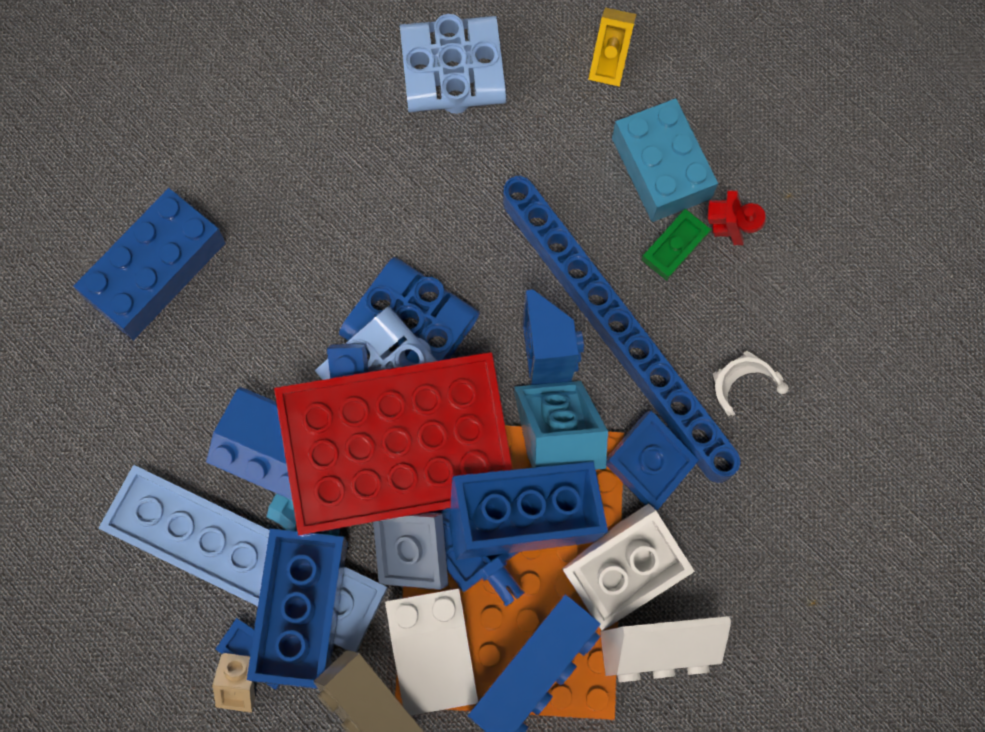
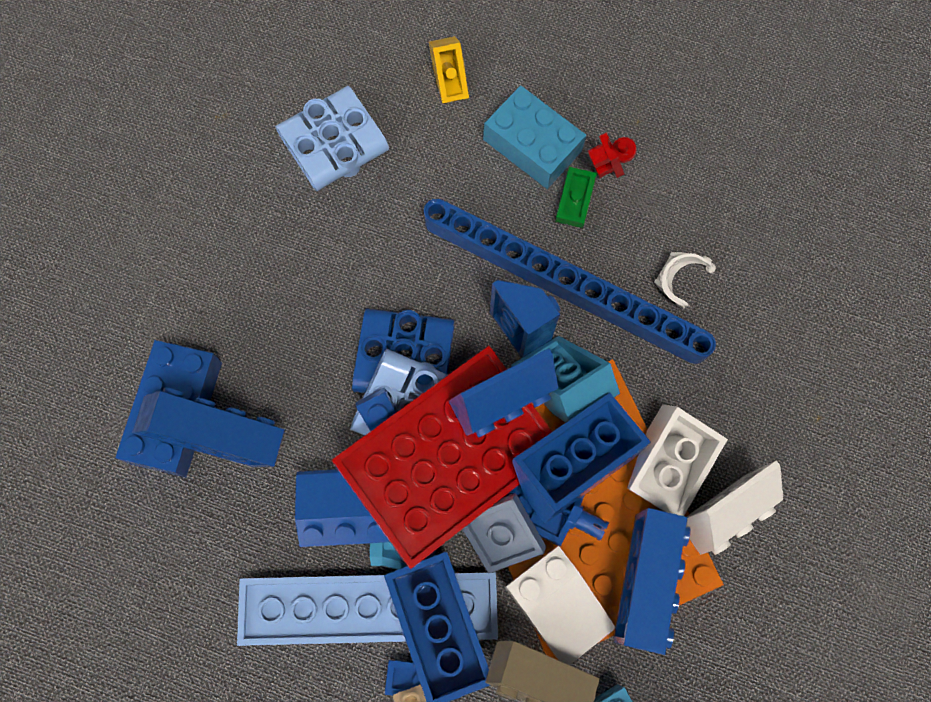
camera: 25 degrees left, 0 degrees up
blue plate [606,411,699,511] -> none
none -> blue brick [132,388,285,467]
none -> blue slope [449,348,558,438]

